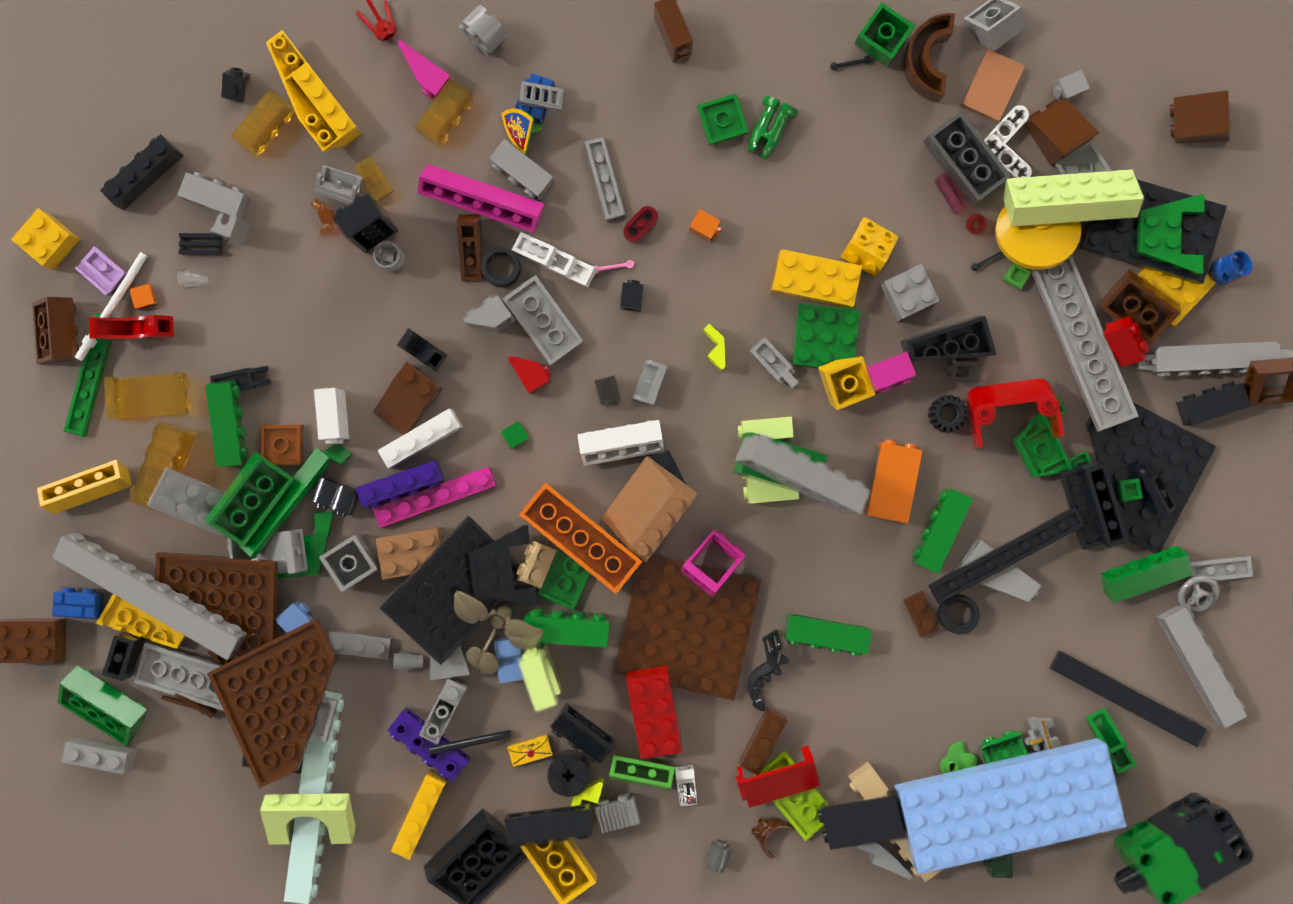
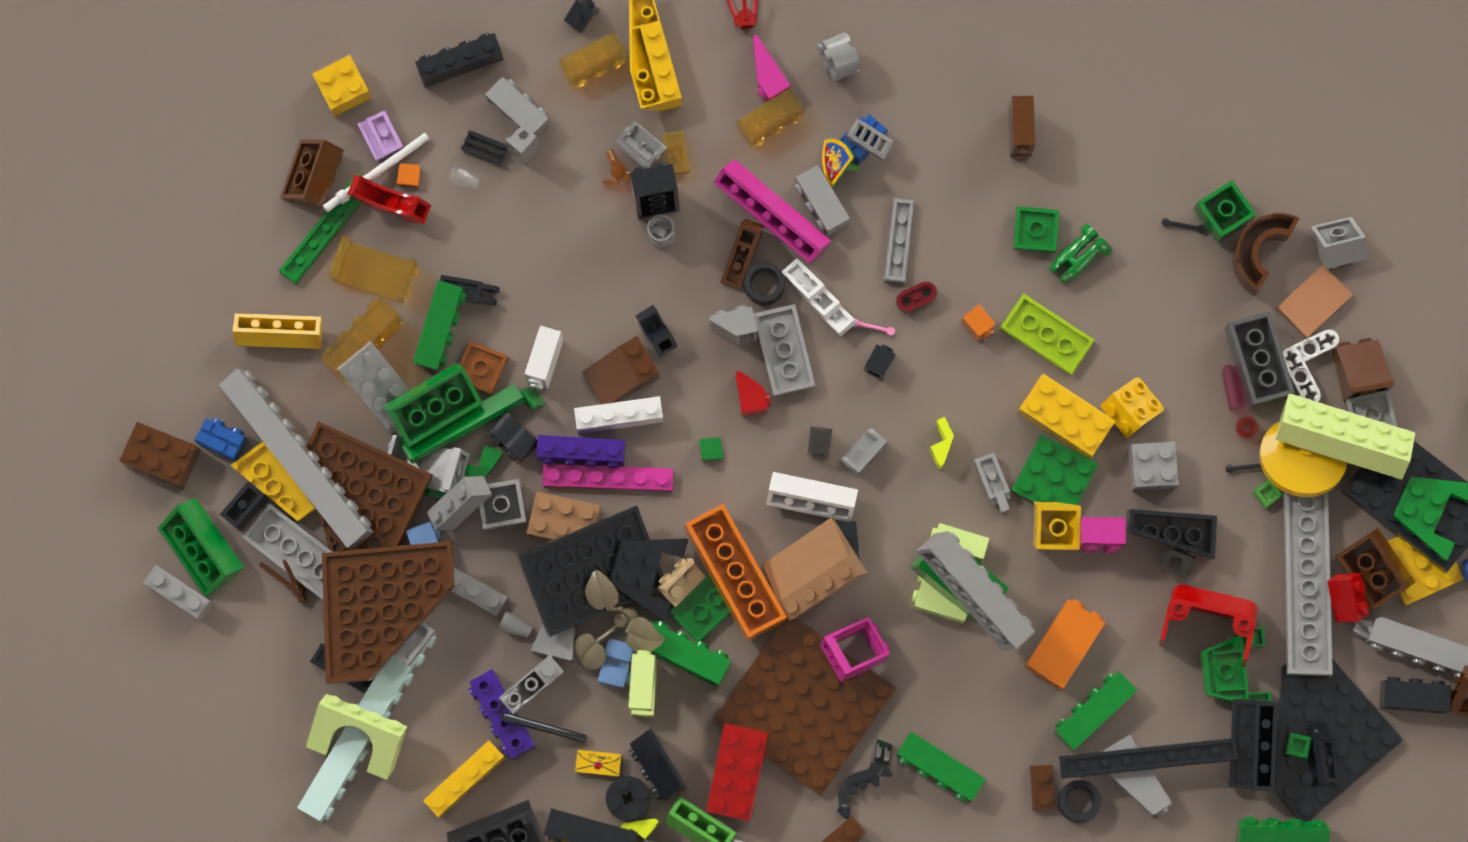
camera: 25 degrees right, 10 degrees down
black tyre [928,395,969,433] -> none
light grey brick [1053,70,1090,101] -> none
none -> light grey brick [427,476,492,530]
none -> lime tile [1000,293,1095,376]

